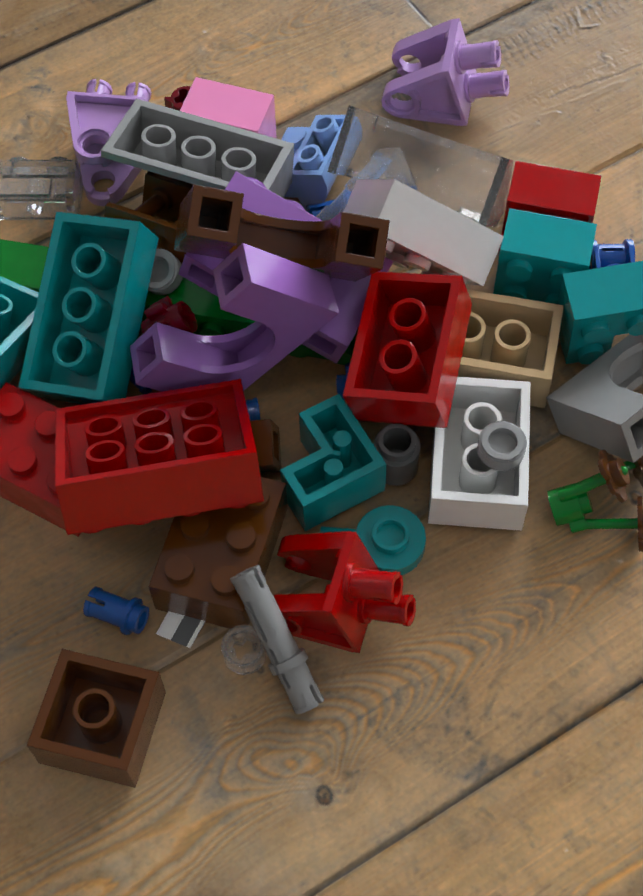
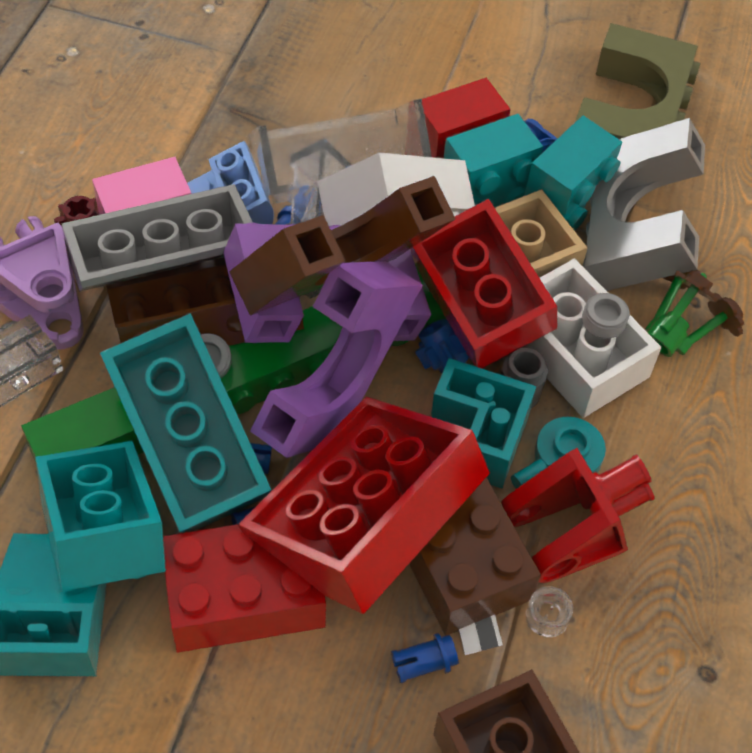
camera: 45 degrees left, 5 degrees down
dark red gear [141,296,198,334] -> none
light grey pin [230,565,324,714] -> none
lavender piece [381,18,509,126] -> none

